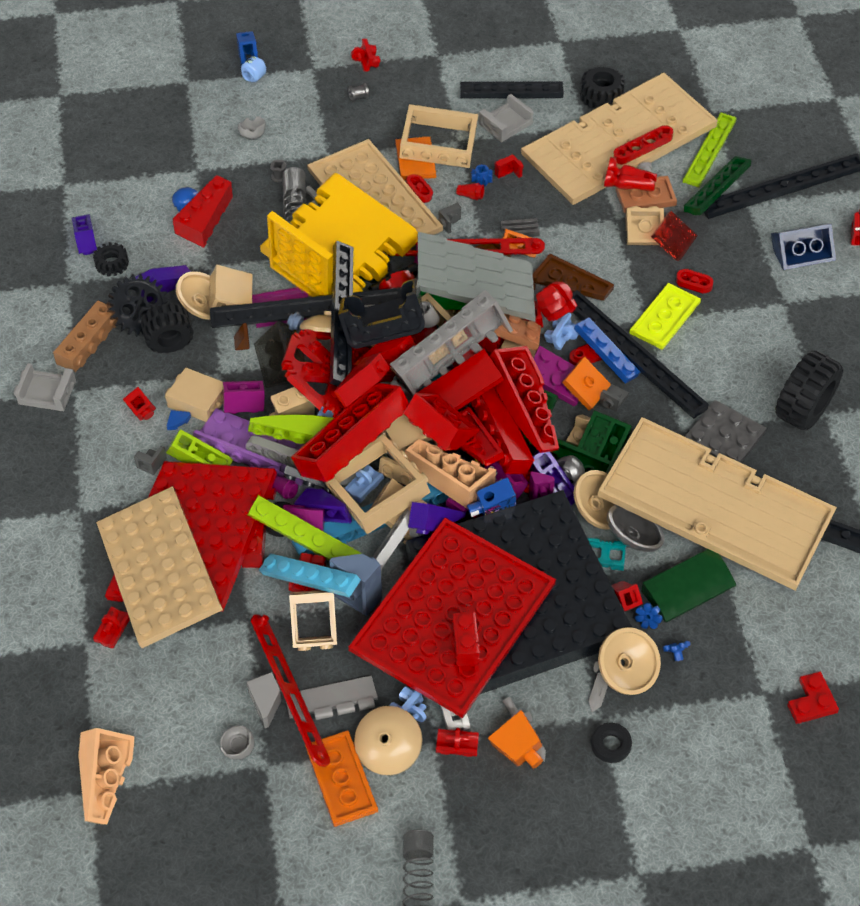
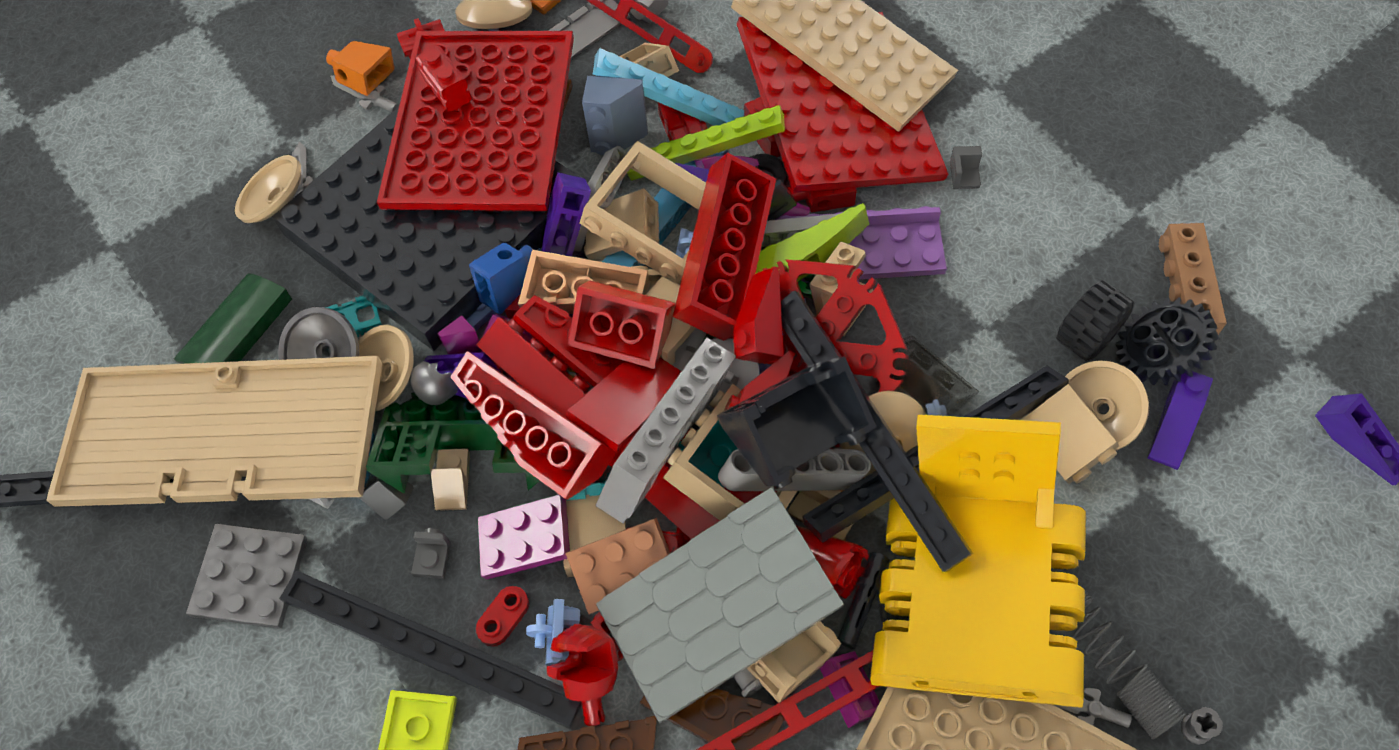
camera: 155 degrees right, 10 degrees up
light grey panel [14,363,76,411] -> none
black tyre [93,242,129,277] -> none
red brick [123,387,156,421] -> none
tan brick [165,367,223,422] -> none
lime slope [166,429,233,466] -> none
blue tile [167,410,191,430] -> none
red wedge [172,175,233,248] -> none
blue hair [172,187,198,212] -> none
magenta brick [223,381,264,414] -> none
reddish brown slope [234,323,250,350] -> none
orange plate [562,357,611,410] -> none
blue plate [574,318,640,384] -> none
black tyre [591,722,632,763] -> none
red brick [611,581,643,612] -> none
blue plant [635,603,663,629] -> none
blue plant [663,641,691,661] -> none
black tyre [775,351,844,431] -> none
red plate [787,671,839,724] -> none

